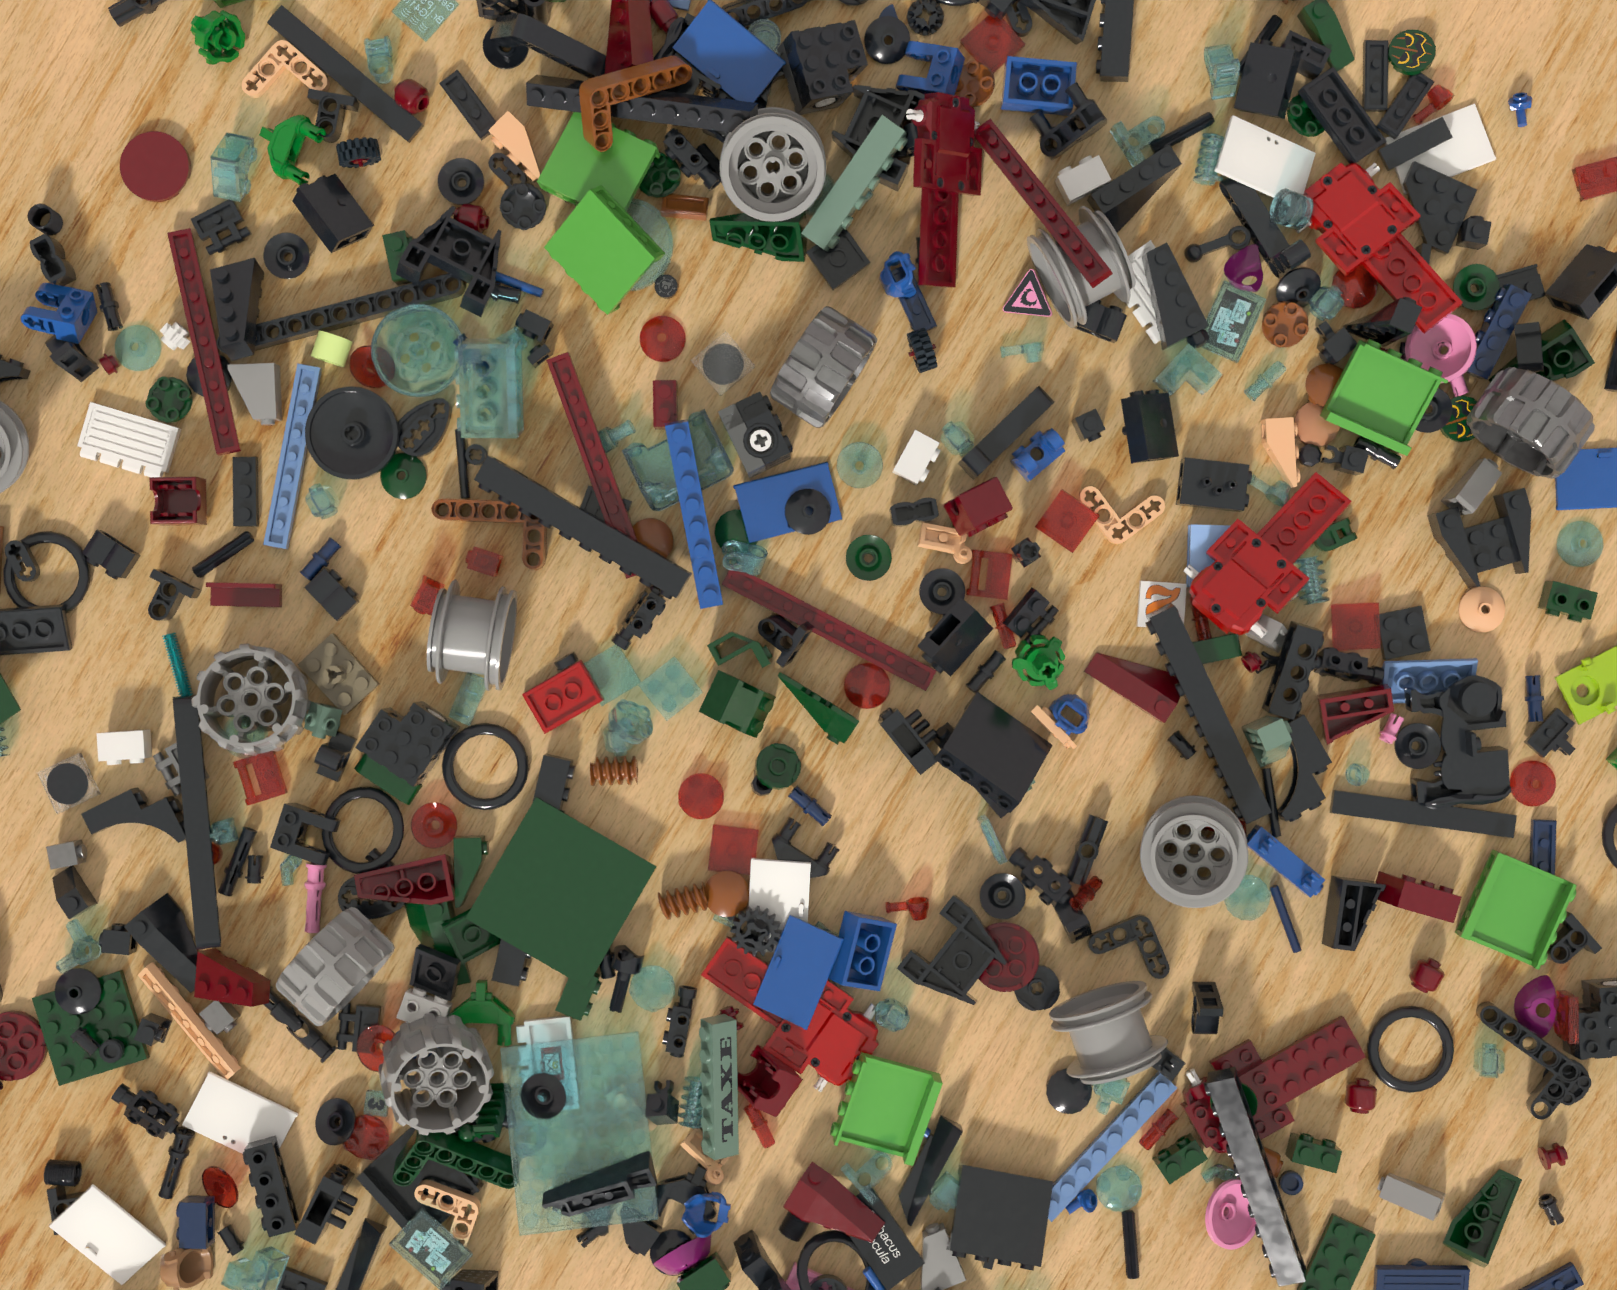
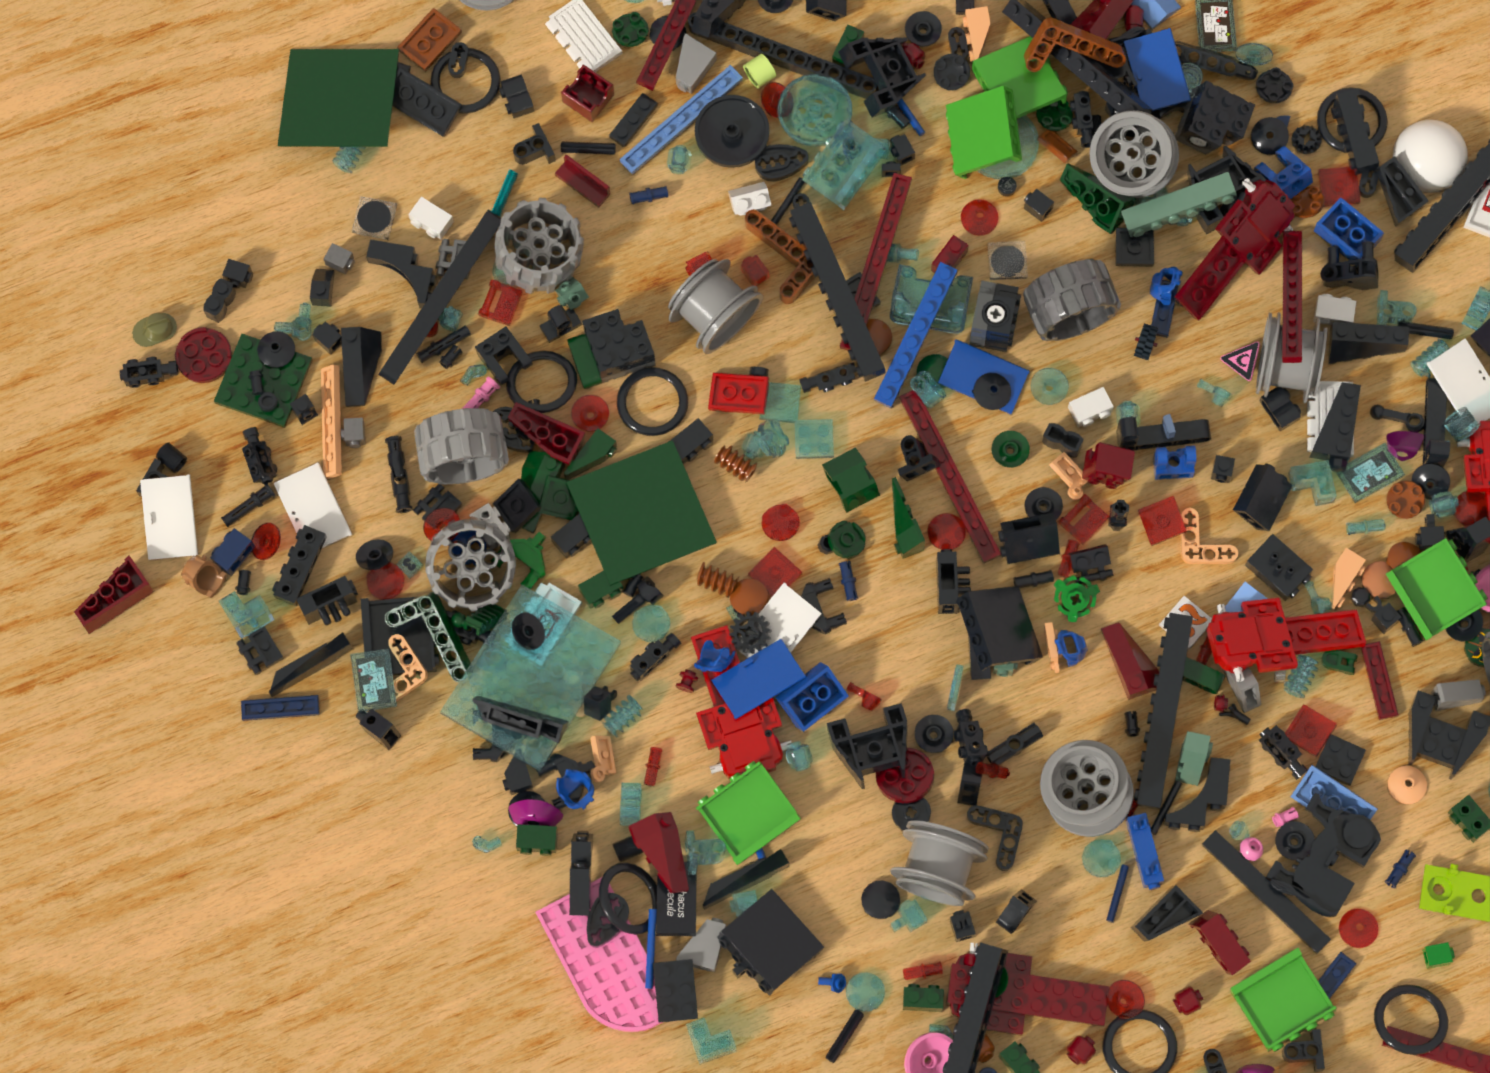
camera: 45 degrees right, 15 degrees down
dark red wedge [194,948,271,1007] -> none
dark tan plate [298,633,380,715] -> none
black brick [305,568,359,621] -> none
dark green dish [380,453,427,499] -> none
clear light blue slope [448,673,486,726] -> none
sand green brick [699,1014,739,1160] -> none
dark green piece [707,632,773,668] -> none
dark red piece [737,1045,803,1117] -> none
medium blue plate [1048,1072,1177,1222] -> none
black brick [1262,621,1324,720] -> none
dark red wedge [1317,684,1394,745] -> none
black hinge [1524,708,1576,758] -> none
none -> clear light blue brick [620,783,642,826]
none -> blue helmet [694,640,736,672]
none -> white brick [728,182,771,216]
none -> black brick [1024,189,1054,222]
none -> clear red dish [1106,980,1145,1019]
none -> sand blue tile [1162,414,1176,439]
none -> bright pink plate [1240,837,1263,861]
none -> dark red tile [1361,641,1399,720]

